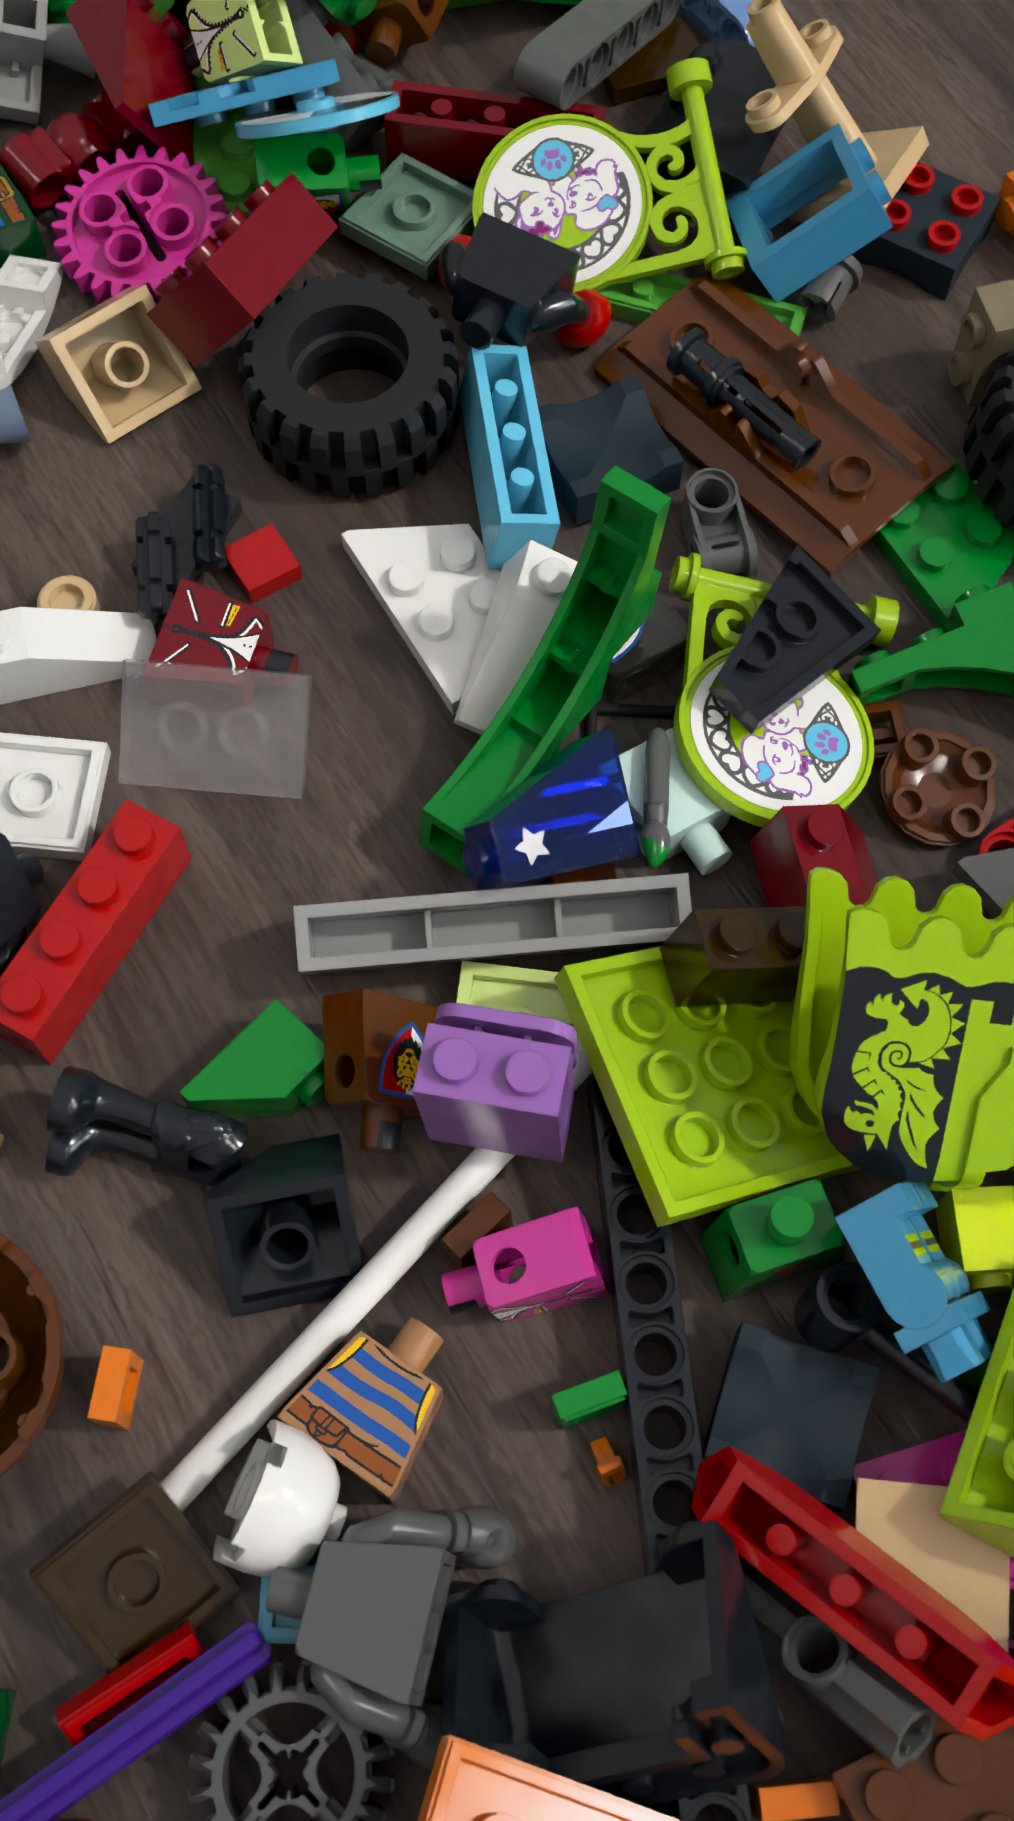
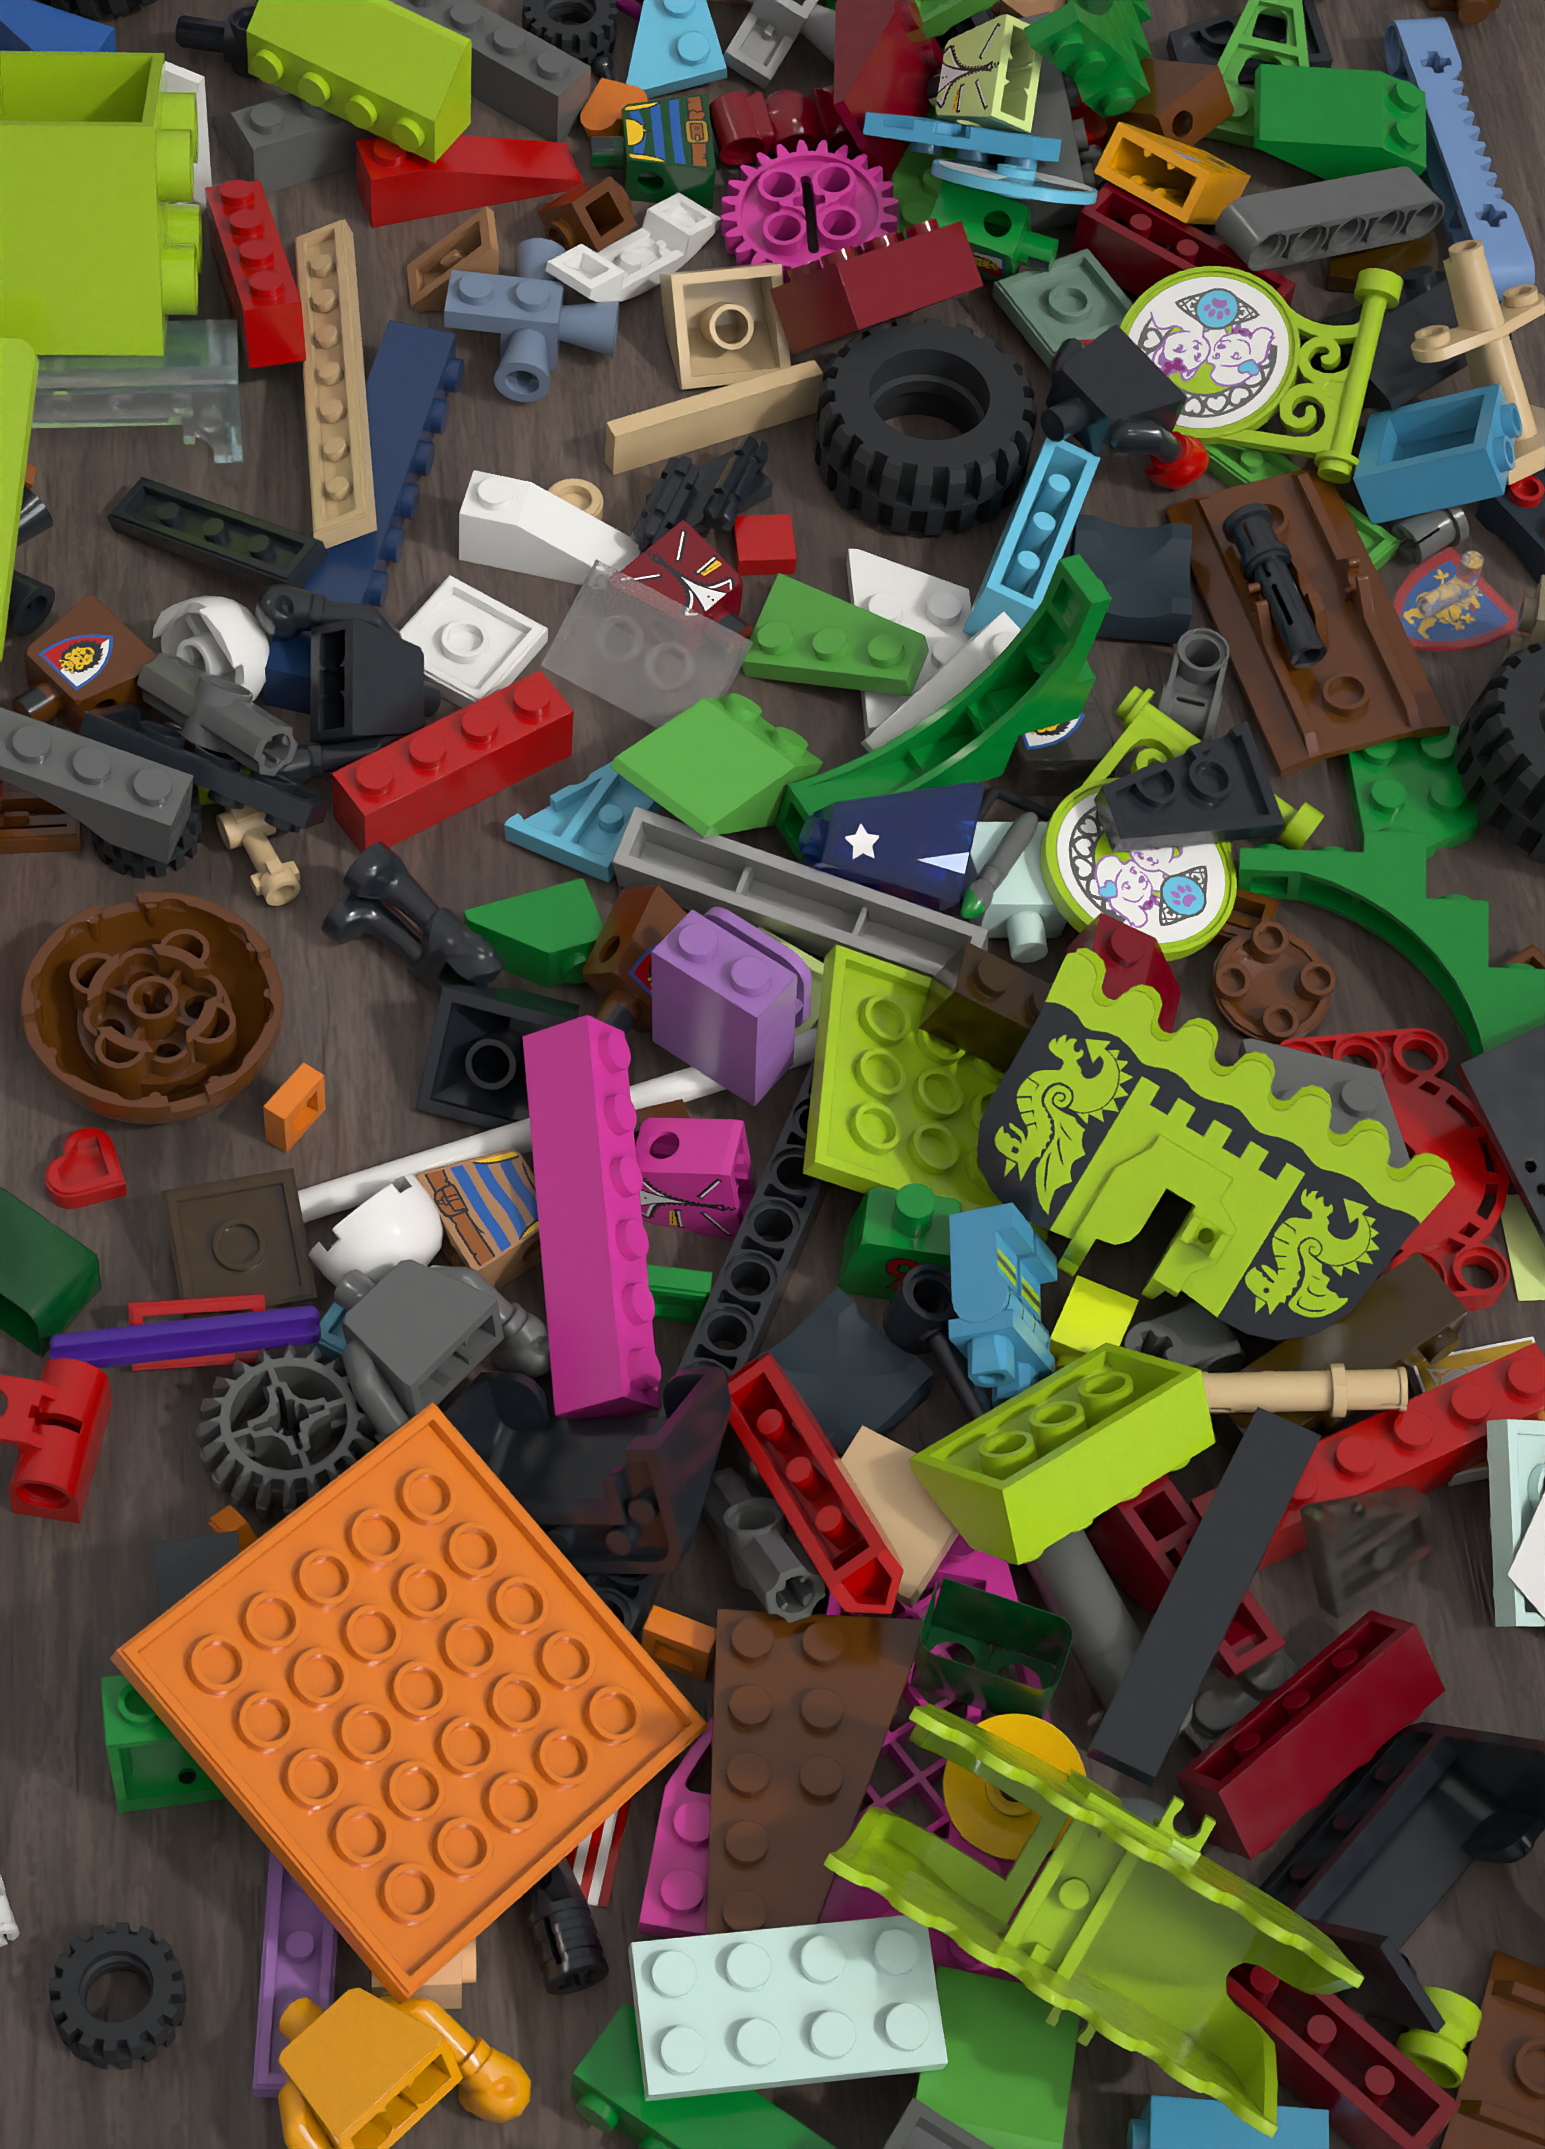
camera: 20 degrees right, 10 degrees down
orange piece [590,1436,626,1491] -> none
none -> medium azure wing [504,761,662,883]
none -> dark pink brick [523,1015,661,1419]
none -> tan tile [605,360,823,475]
none -> bright green slope [610,693,823,837]
none -> bright green wing [740,573,929,696]
none -> light orange slope [1094,122,1251,225]
none -> clear shield [1393,547,1518,652]

